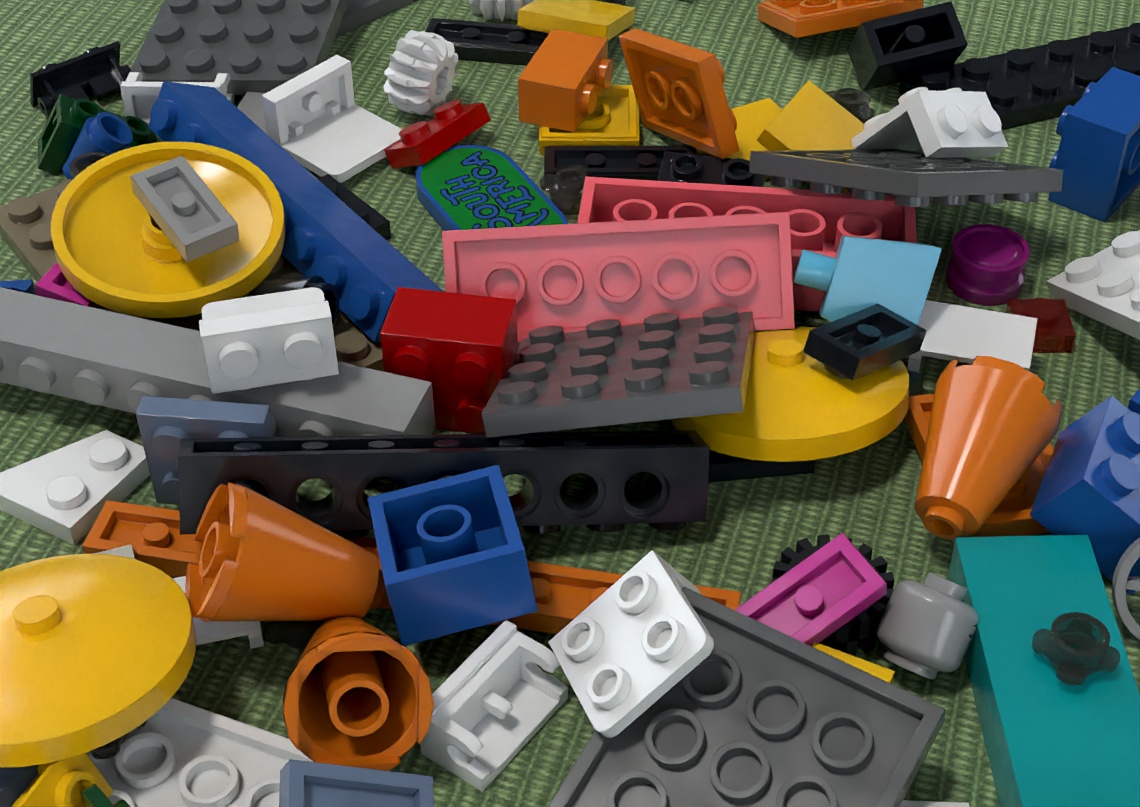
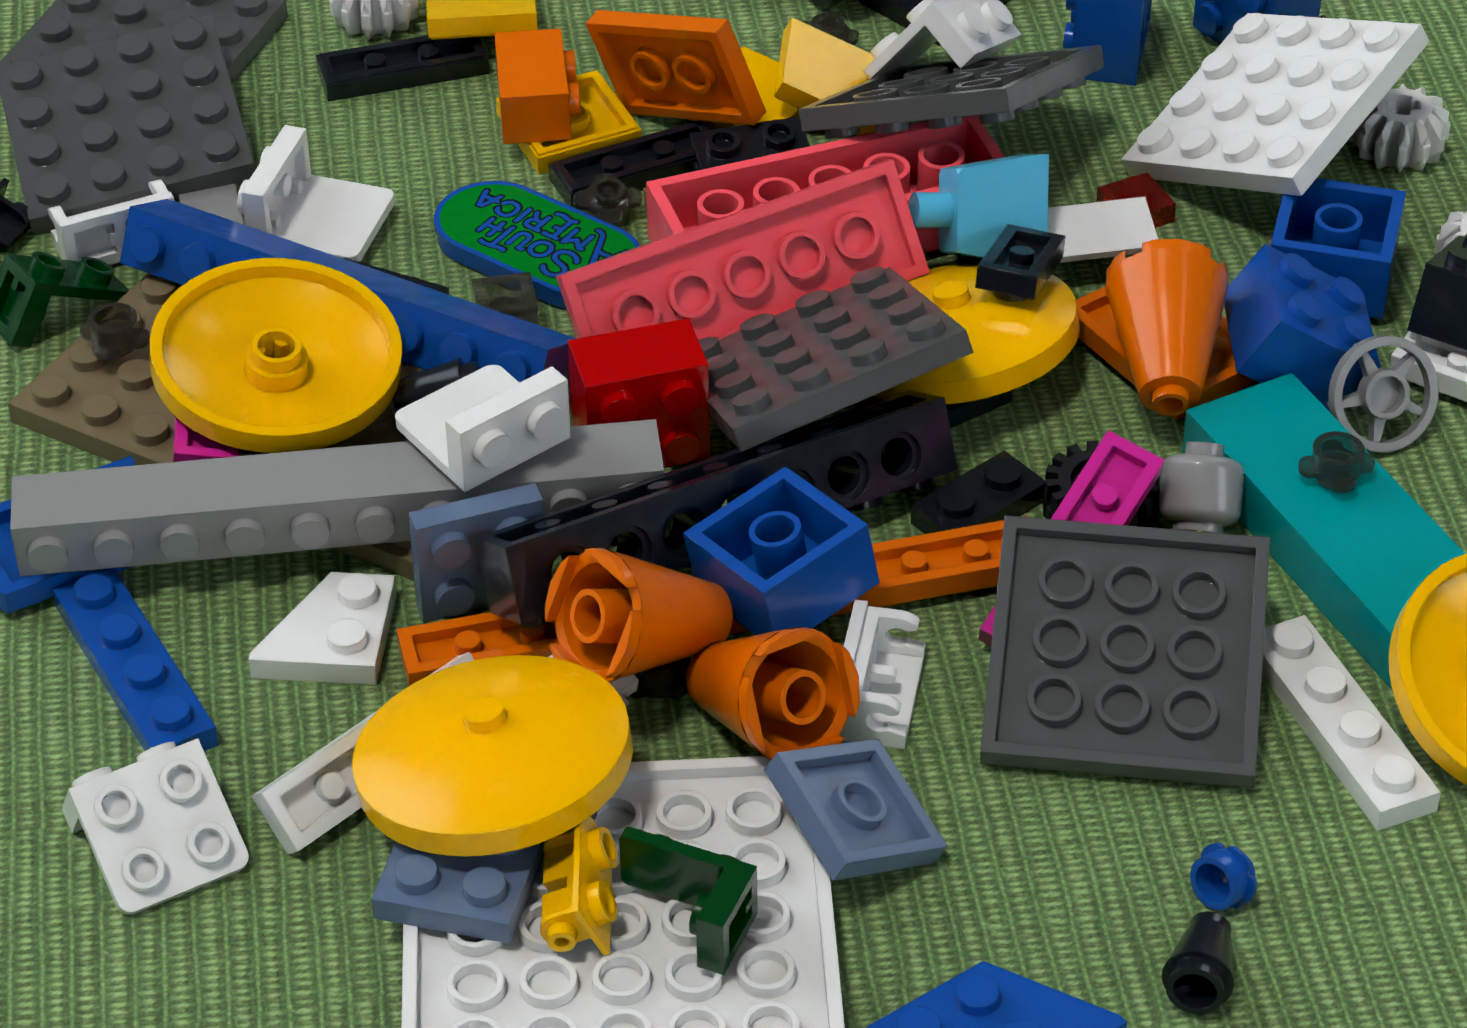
camera: 25 degrees left, 0 degrees up
blue cone [62,112,133,179] -> none
light grey plate [130,156,239,262] -> none
white gear [384,30,458,116] -> none
red plate [385,99,491,168] -> none
white bracket [548,550,714,738] -> none
magenta wheel [946,224,1030,306] -> none
none -> clear smoke plate [471,272,540,325]
none -> black plate [911,450,1045,534]

